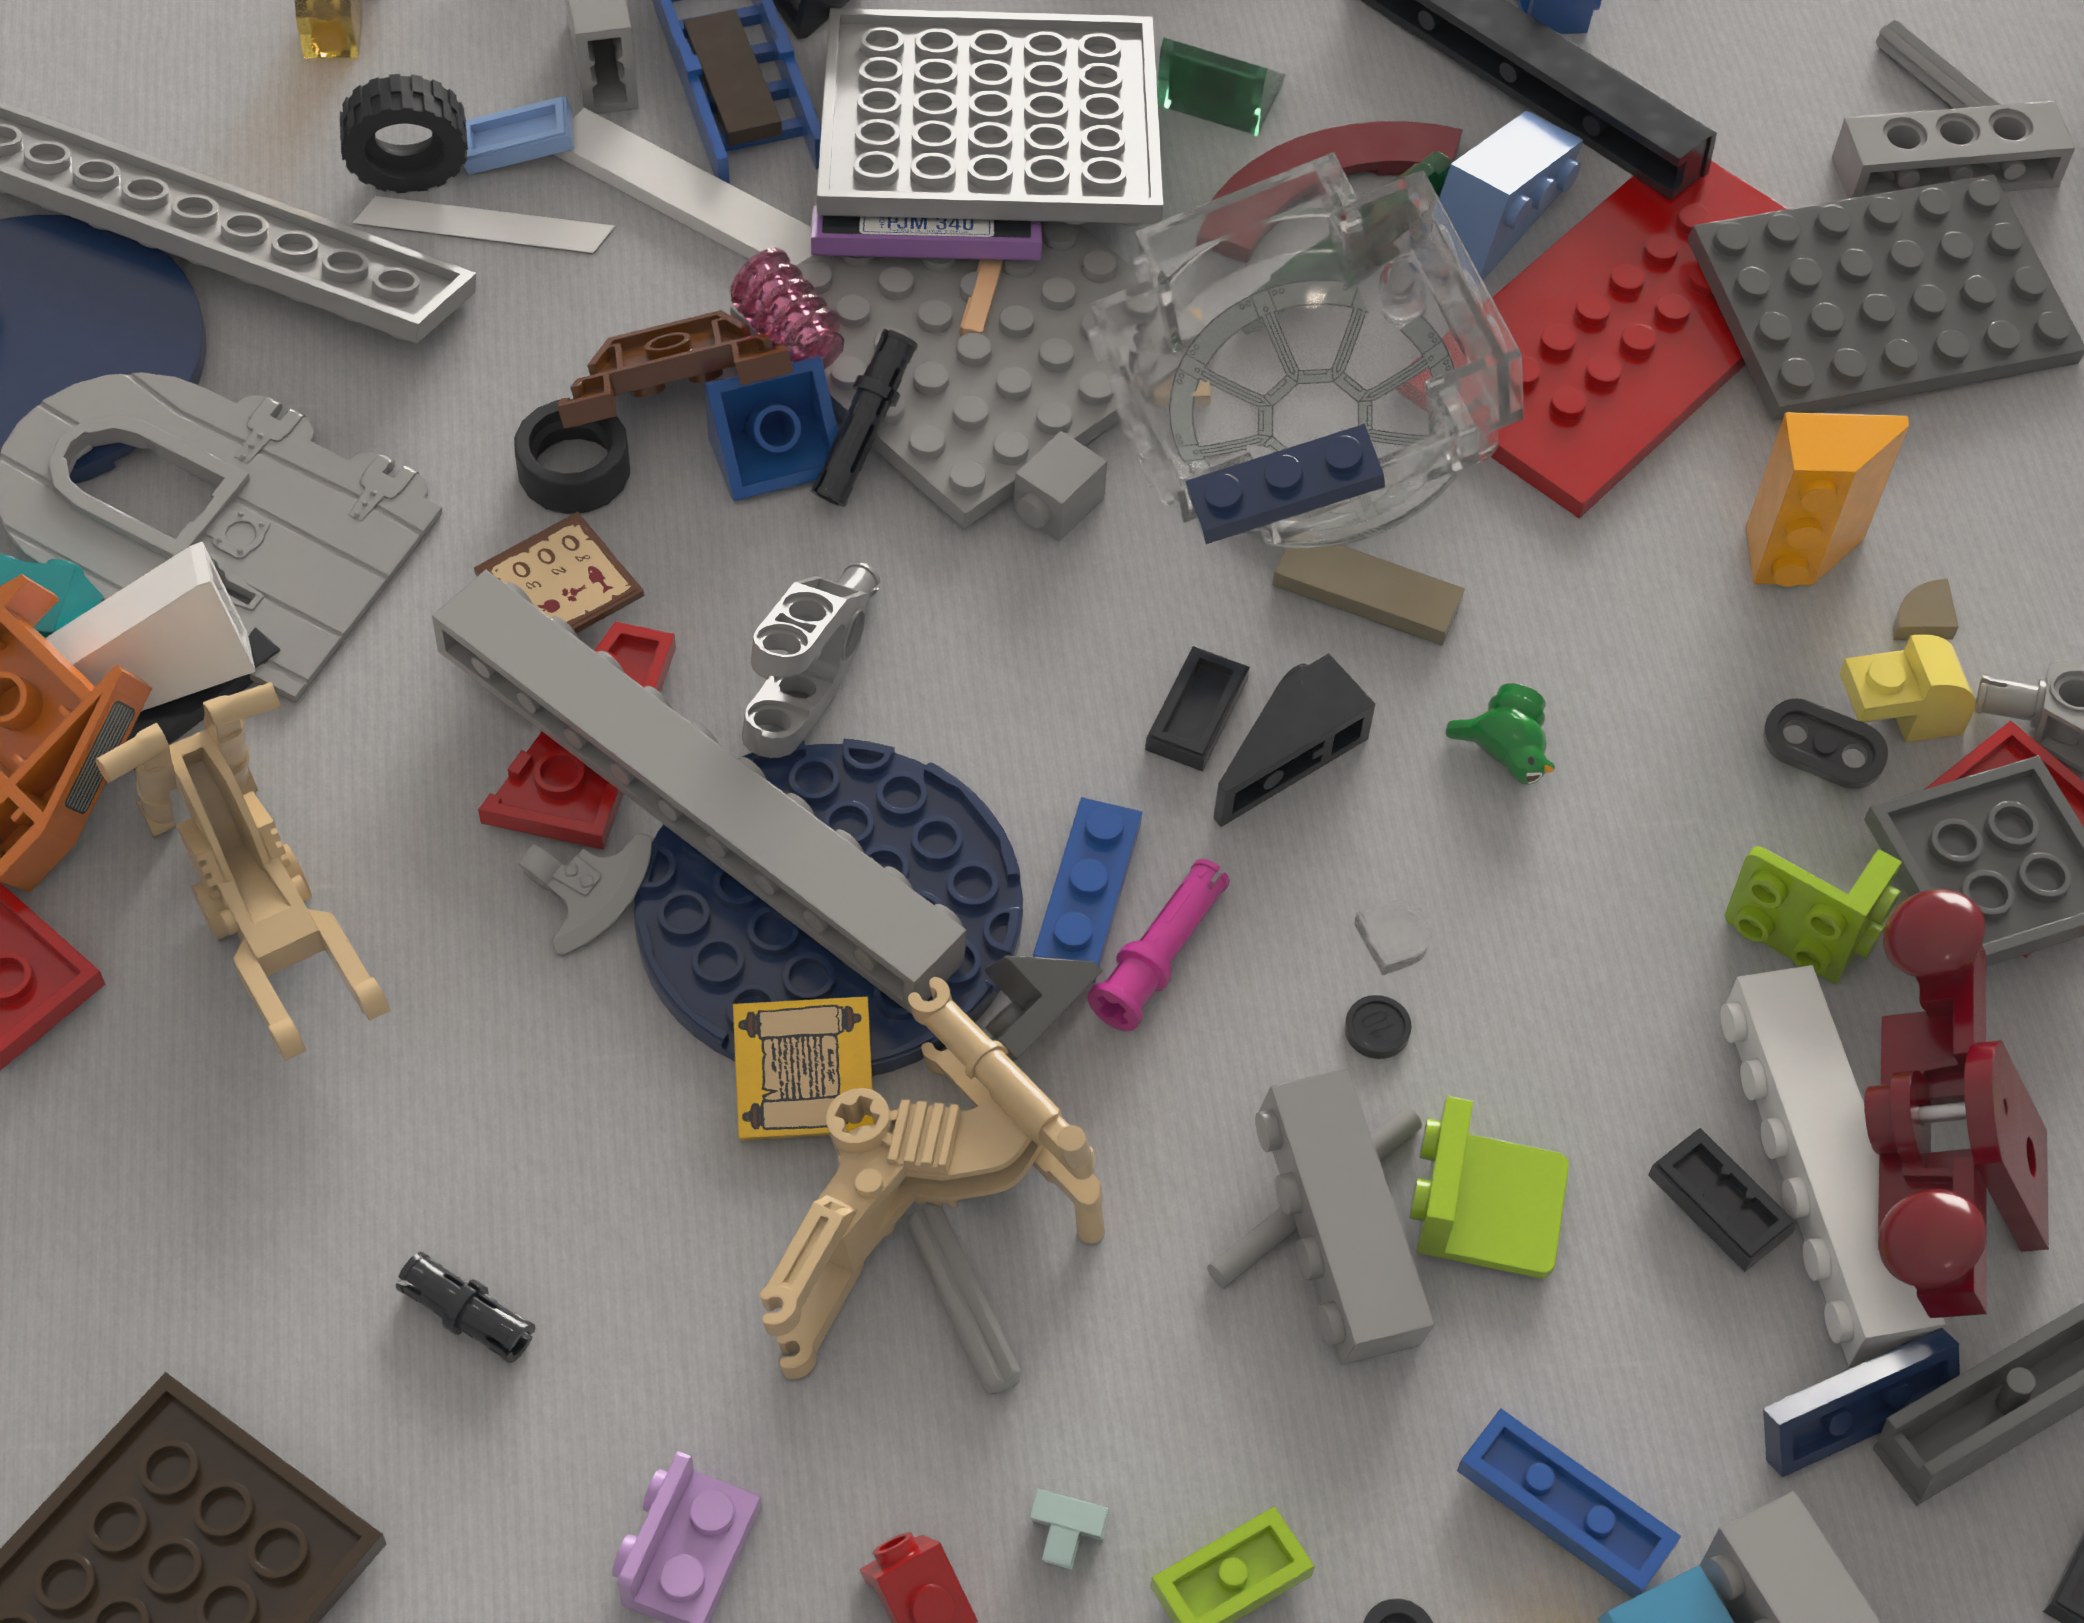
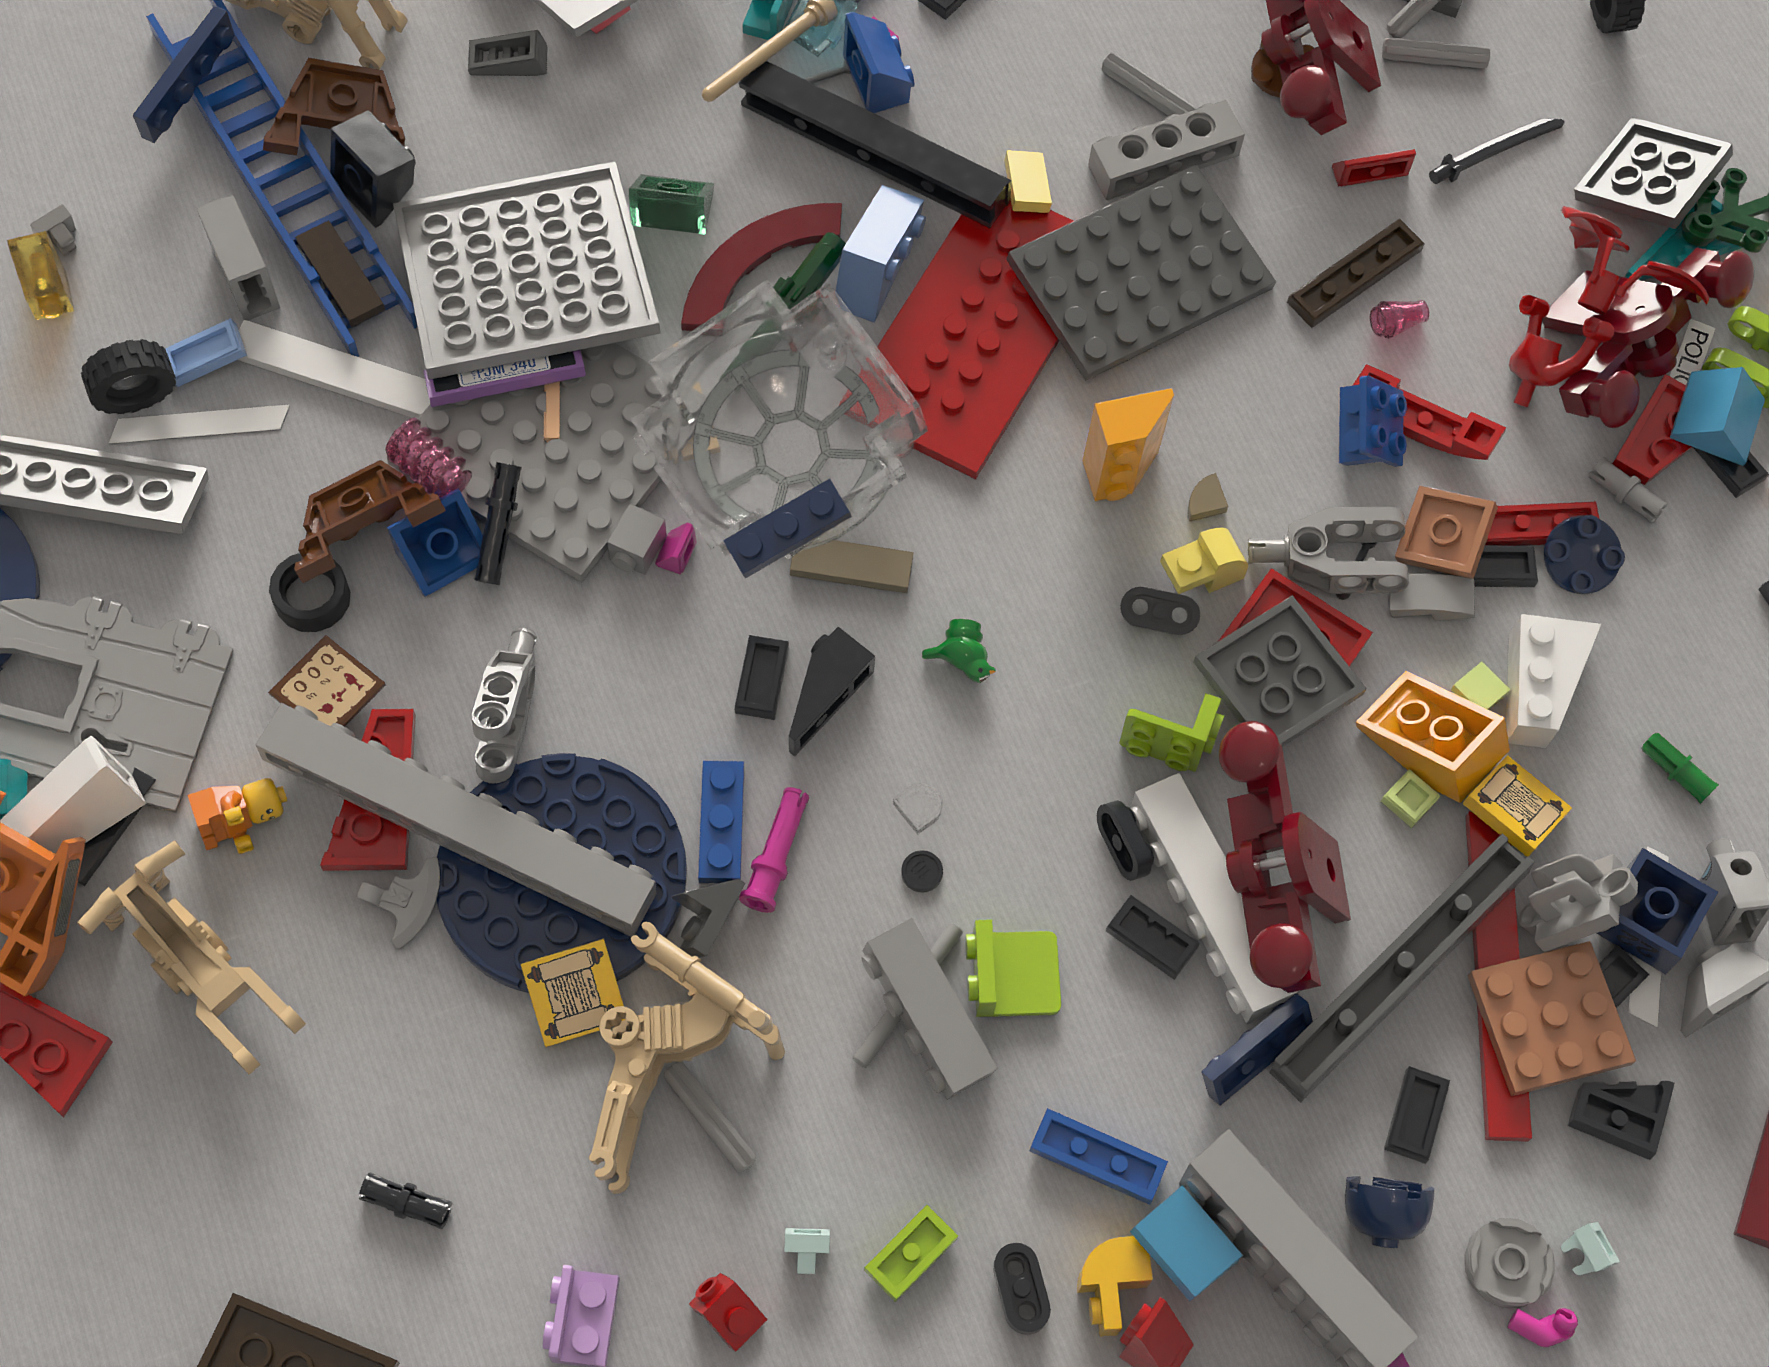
camera: 15 degrees left, 10 degrees up
none -> piece [187,778,287,854]
none -> dark pink slope [655,522,697,575]
none -> light yellow tile [1004,150,1052,213]
none -> black plate [1097,800,1154,881]

